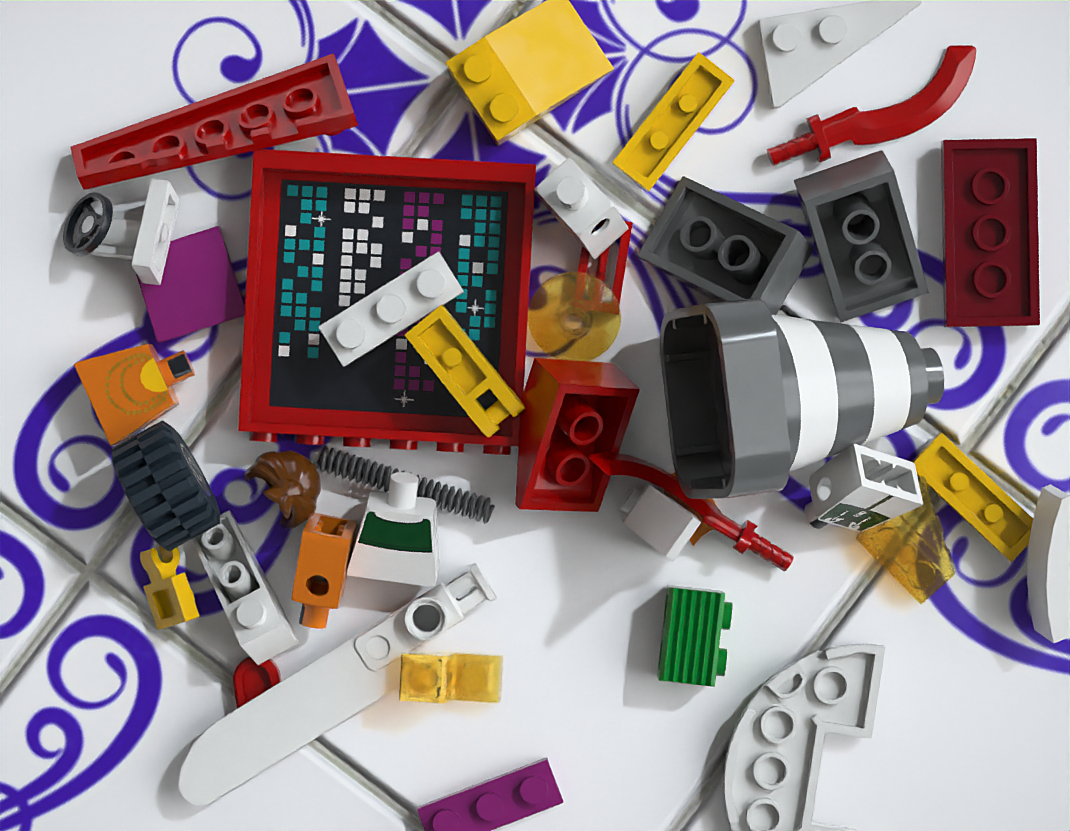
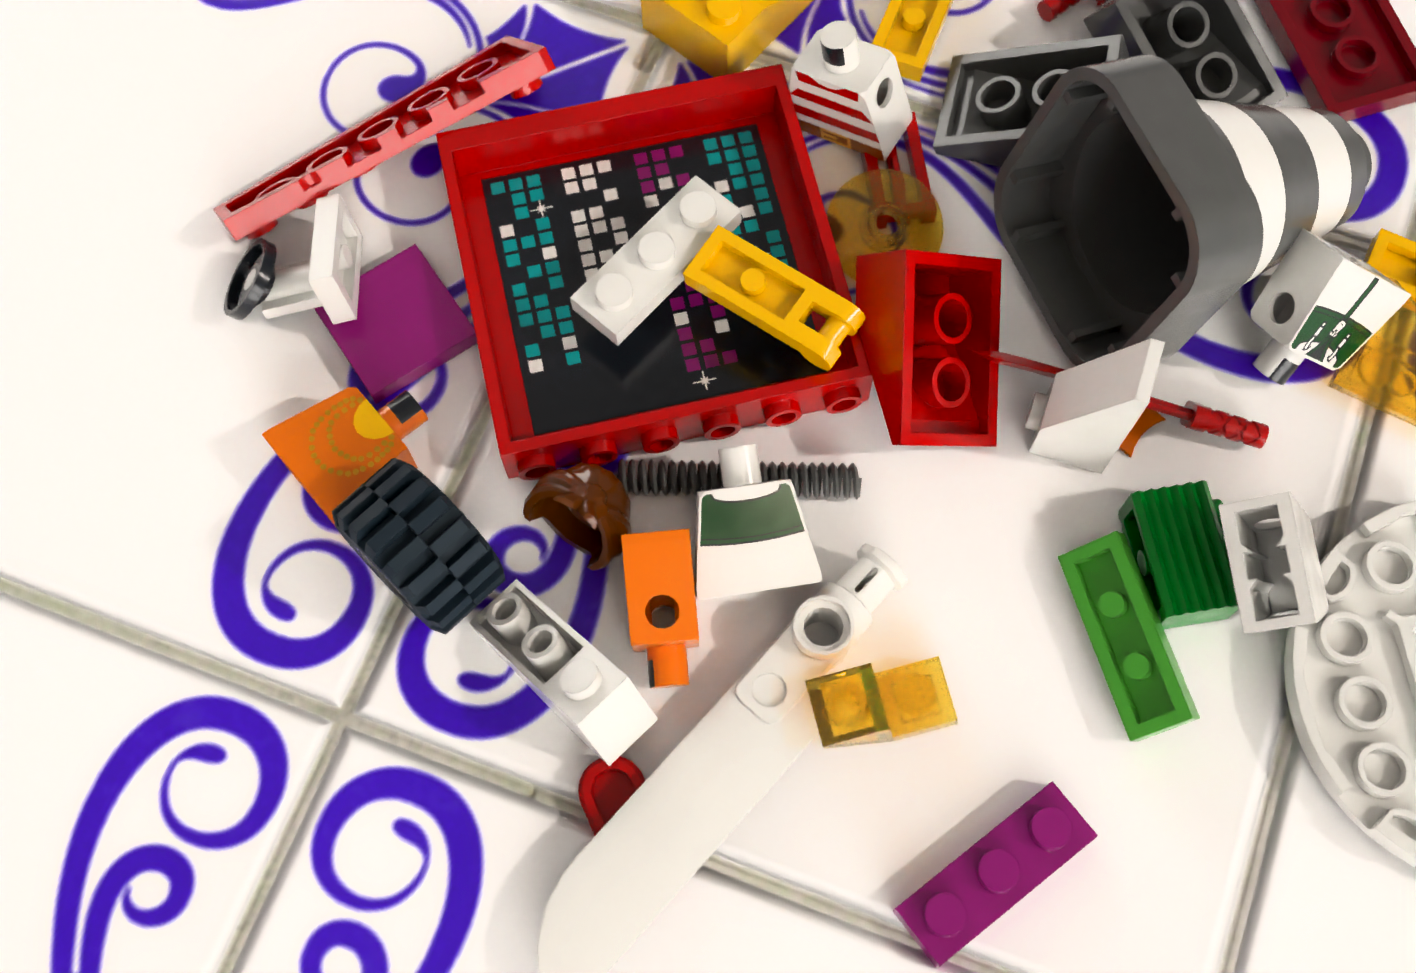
camera: 20 degrees left, 20 degrees down
yellow plate [140,546,200,630] -> none
none -> bright green plate [1058,531,1201,742]
none -> white torso [1218,491,1329,634]

